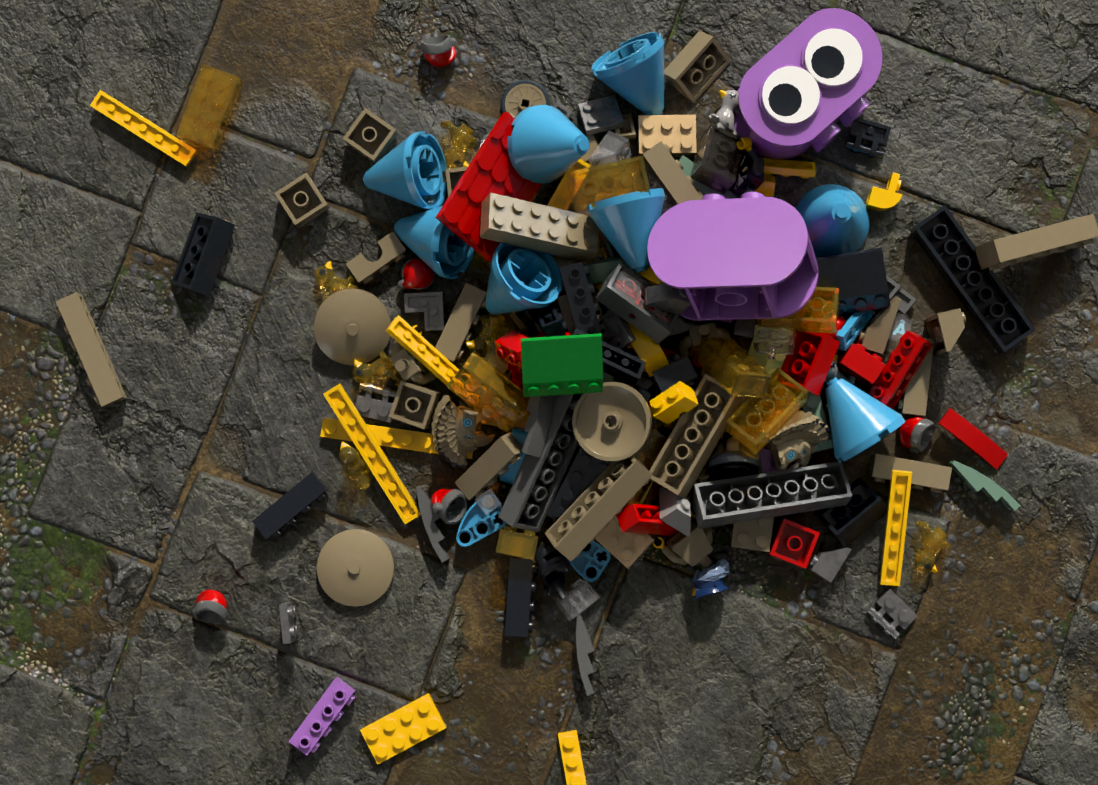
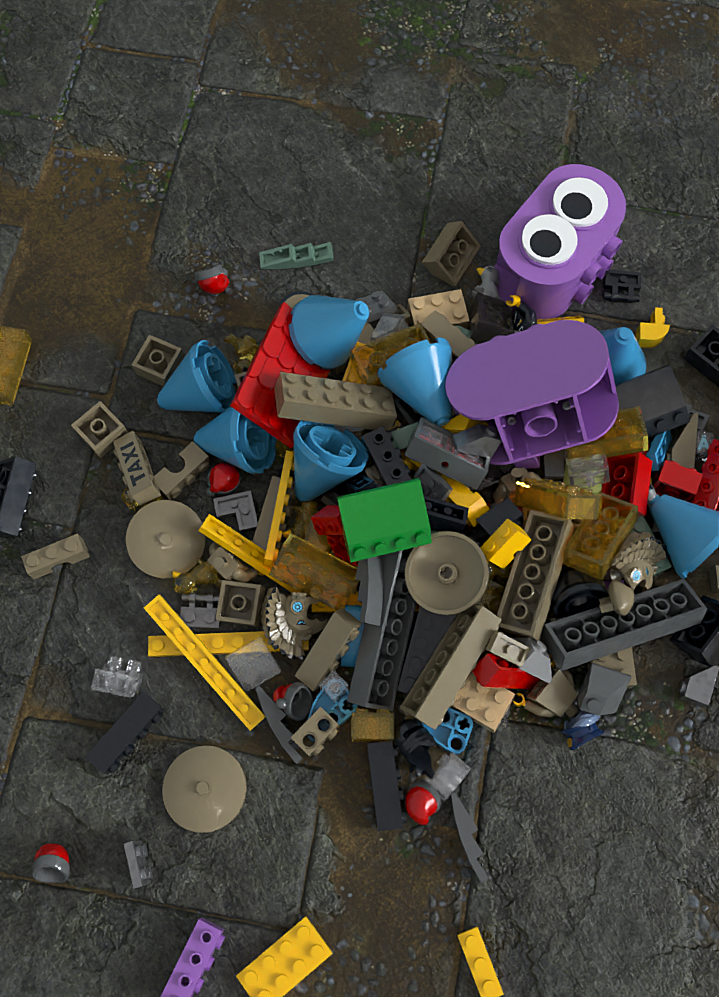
camera: 10 degrees left, 15 degrees down
clear yellow animal [339,442,372,490] -> none
dark azure cone [591,32,664,115] -> none
red brick [767,518,820,569] -> none
none -> dark tan arch [21,534,90,580]
none -> clear hips [91,656,143,698]
none -> dark tan brick [113,431,161,506]
none -> clear plate [225,636,281,692]
none -> sand green slope [259,242,334,269]
none -> yellow plate [264,450,294,567]
none -> dark tan brick [291,707,339,757]
none -> red piece [406,780,441,825]
none -> plate [485,630,531,667]
none -> dark grey slope [576,662,631,716]
none -> dark tan piece [599,581,635,616]

